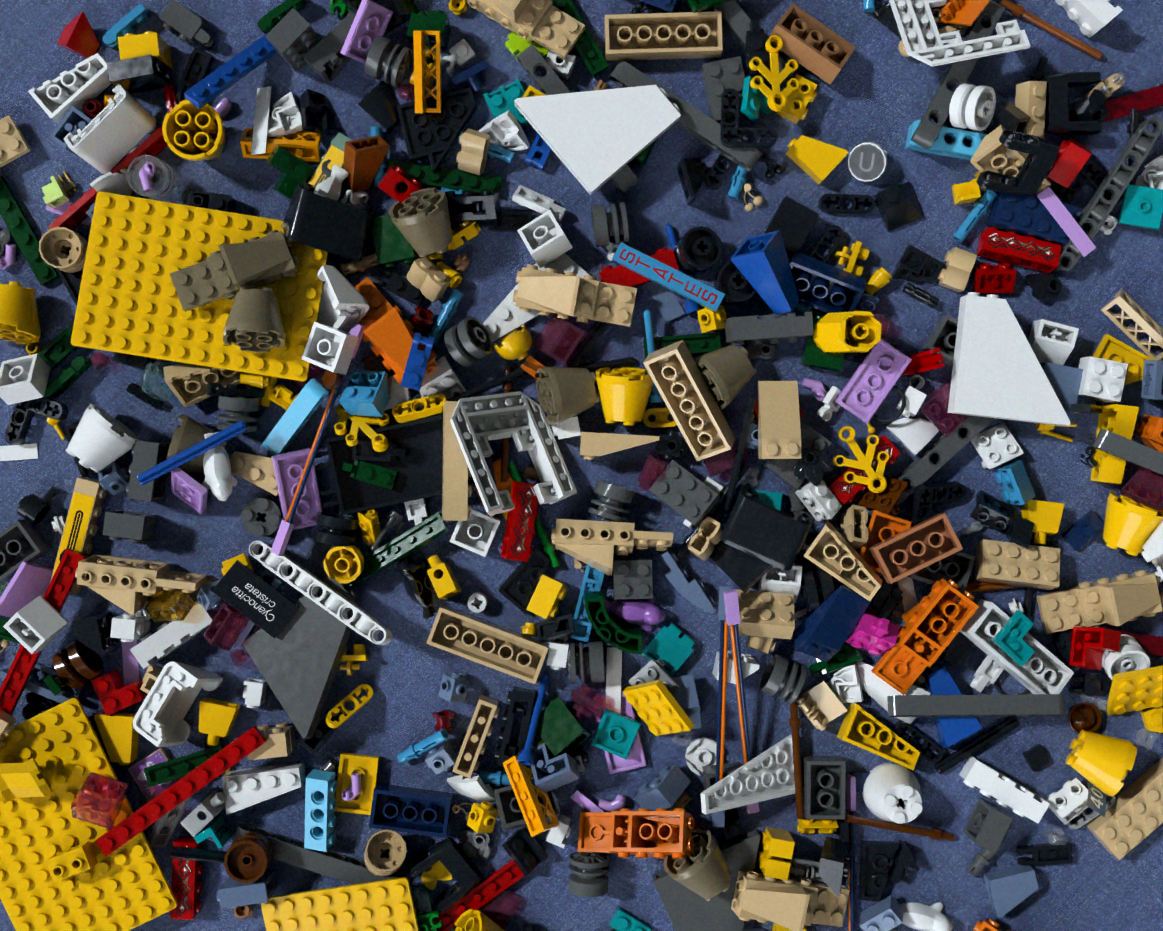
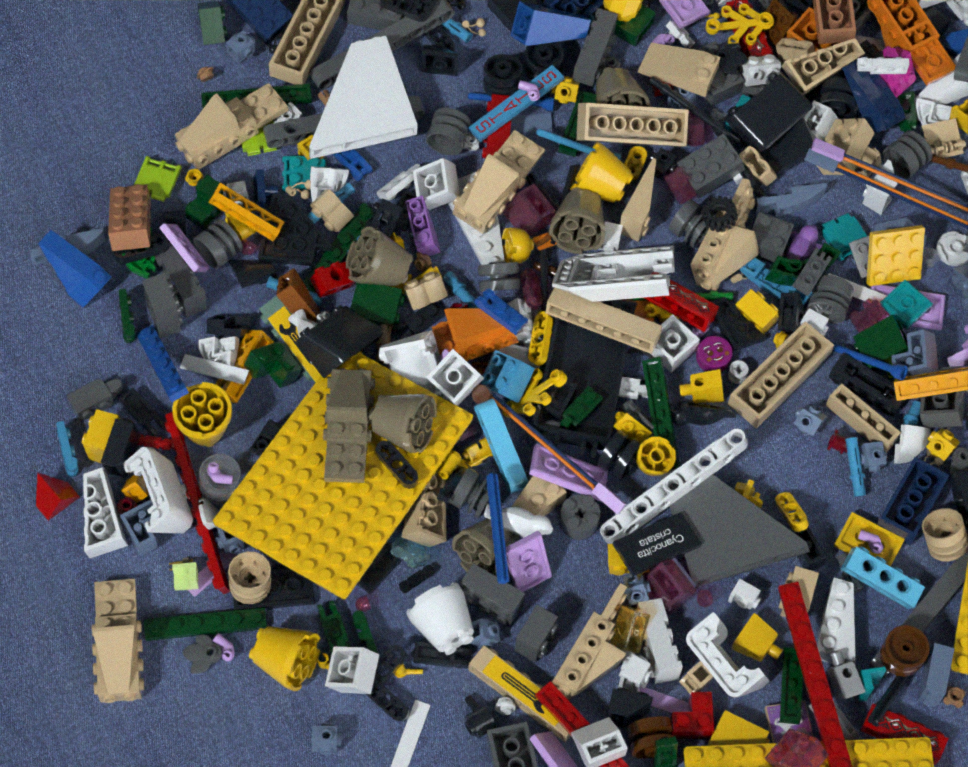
camera: 70 degrees left, 25 degrees down
none -> tan piece [286,180,311,200]
none -> black beam [376,441,418,489]
none -> medium lavender slope [405,195,441,256]
none -> lavender arm [518,80,540,101]
none -> clear pink beam [520,268,543,310]
none -> magenta head [696,336,732,372]
none -> black tyre [702,196,738,232]
none -> dark grey hinge [792,247,832,296]
none -> white hinge [857,57,909,74]

